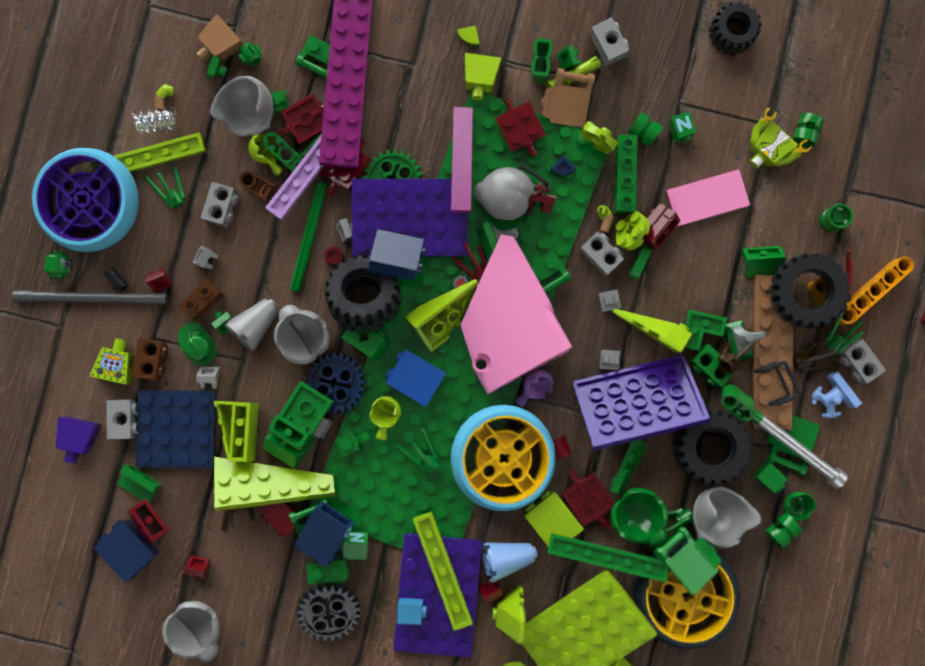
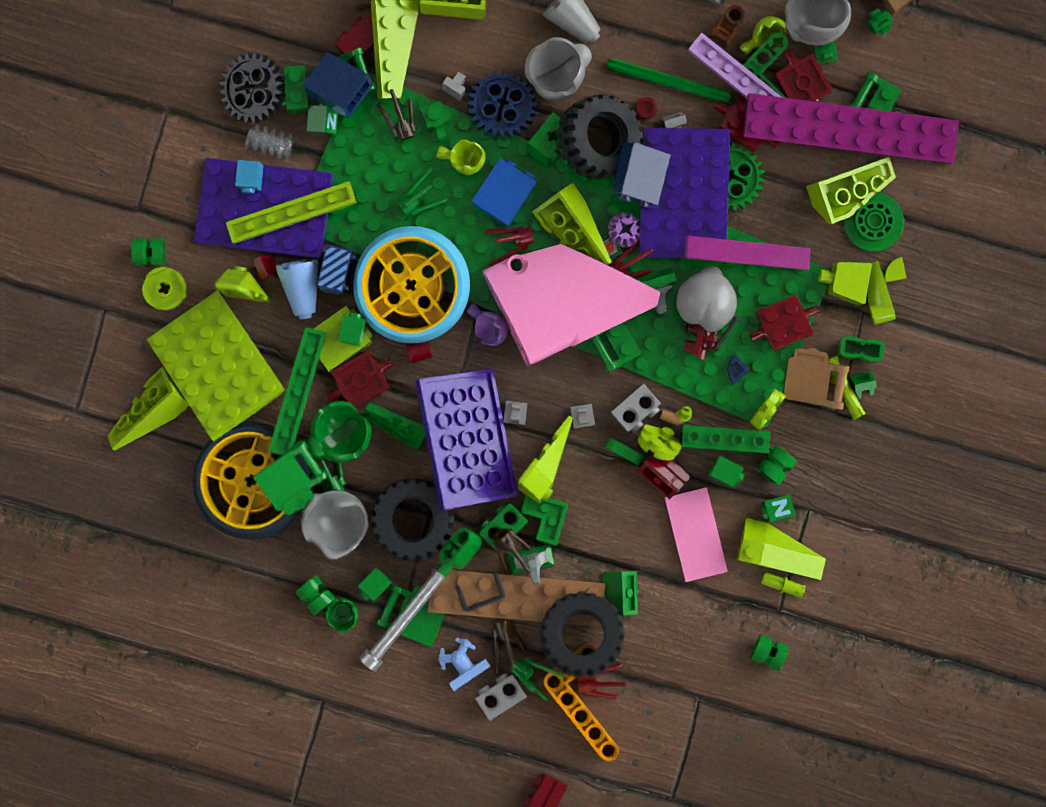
camera: 90 degrees right, 0 degrees up
green piece [262,381,334,469] -> none
light grey brick [589,17,629,67] -> none
black tyre [709,1,762,55] -> none
lime torso [750,107,812,169] -> none
green wheel [819,203,853,233] -> none
none -> clear piece [245,123,293,161]
none -> dark blue container [317,244,358,297]
none -> green brick [338,312,366,347]
none -> dark brown plant [377,89,417,141]
none -> dark red plant [485,226,534,267]
none -> medium lavender gear [608,213,640,247]
none -> green brick [707,456,745,488]
none -> lime wedge [736,518,826,580]
none -> lime axle [761,572,806,599]
none -> lime wedge [806,157,896,224]
none -> green wheel [844,192,904,251]
none -> lime piece [867,261,896,325]

